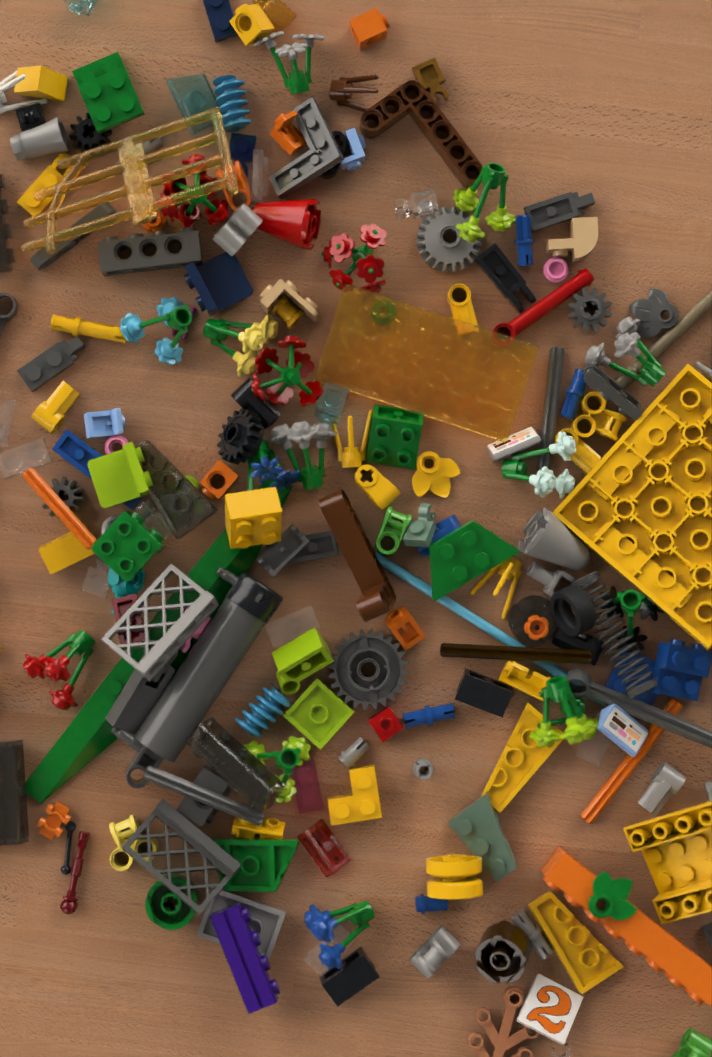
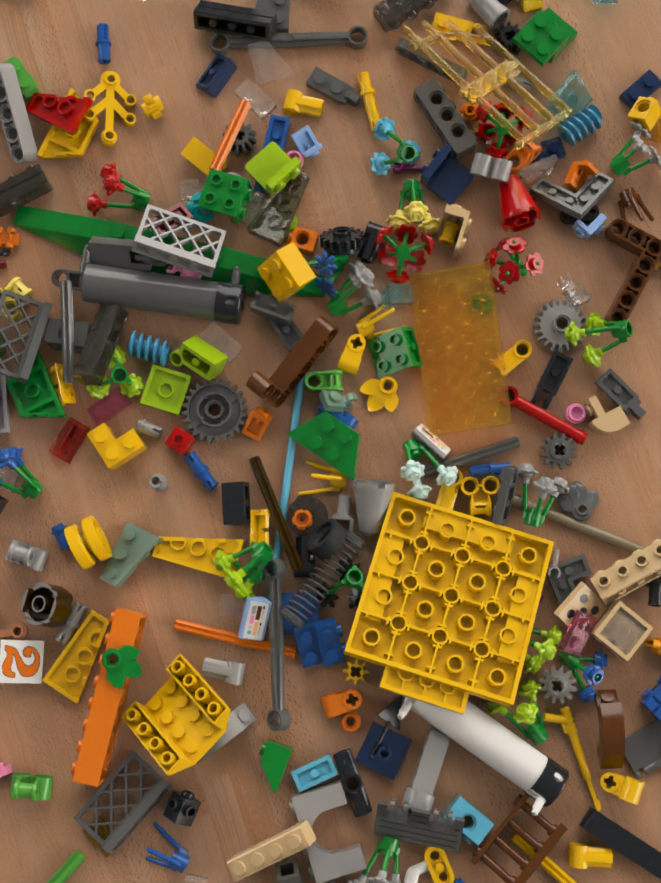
camera: 70 degrees right, 5 degrees down
blue axle [514,215,534,266] -> none

